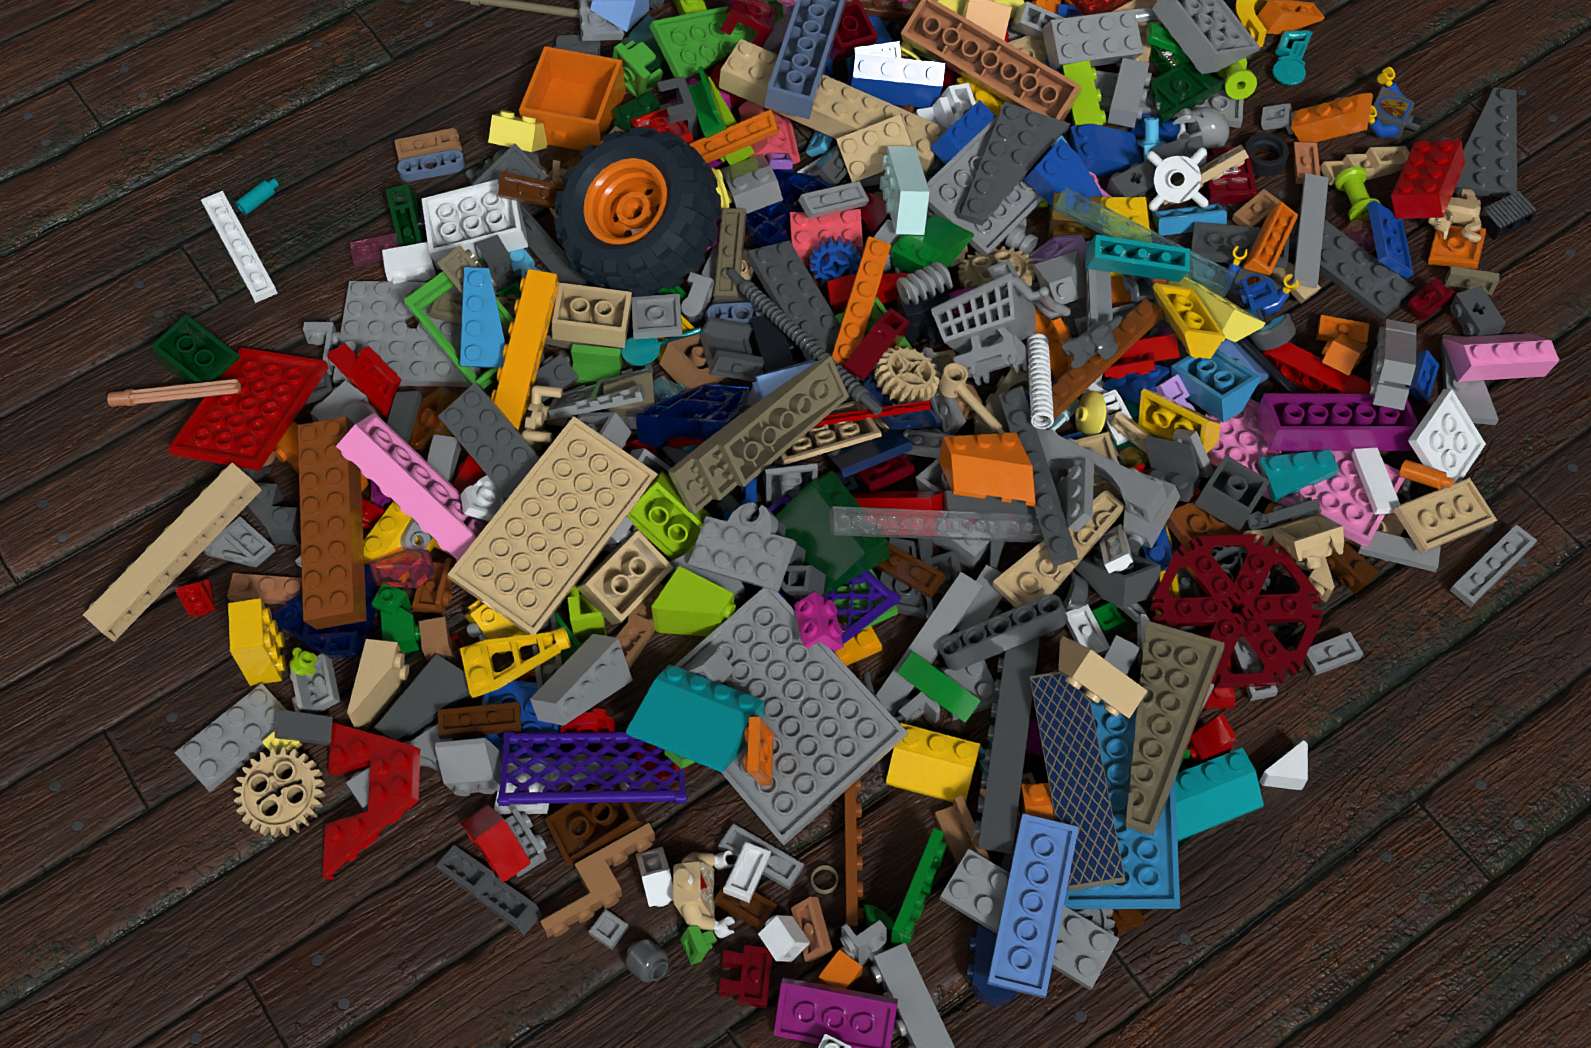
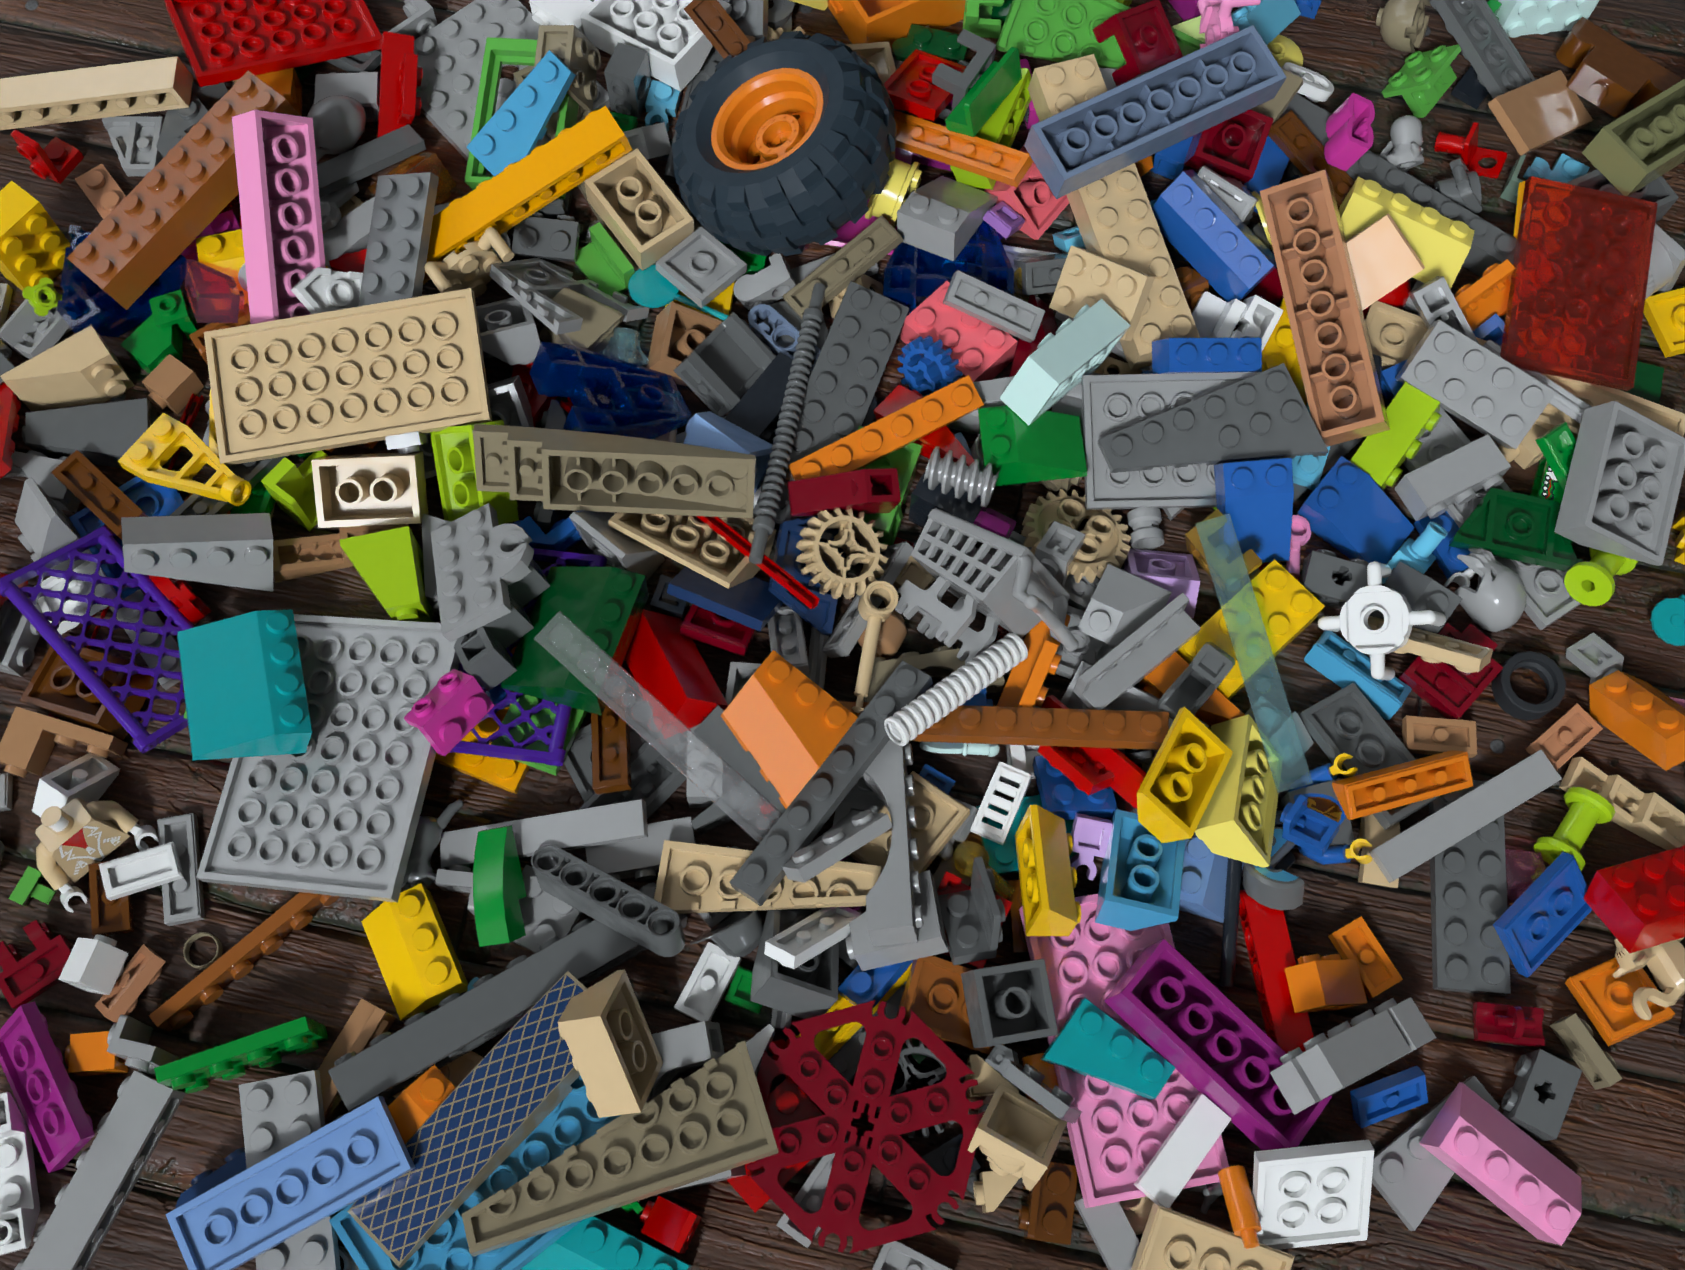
camera: 45 degrees right, 10 degrees up
light grey panel [688,648,734,684] -> none
orange plate [743,717,774,786] -> none
green tile [863,905,894,933] -> none
dark grey animal [1062,316,1122,368] -> none
light yellow dish [1075,390,1106,437] -> none
teal brick [1085,235,1190,282] -> none
tan slope [1110,411,1154,454] -> none
light grey tile [1172,429,1214,478] -> none

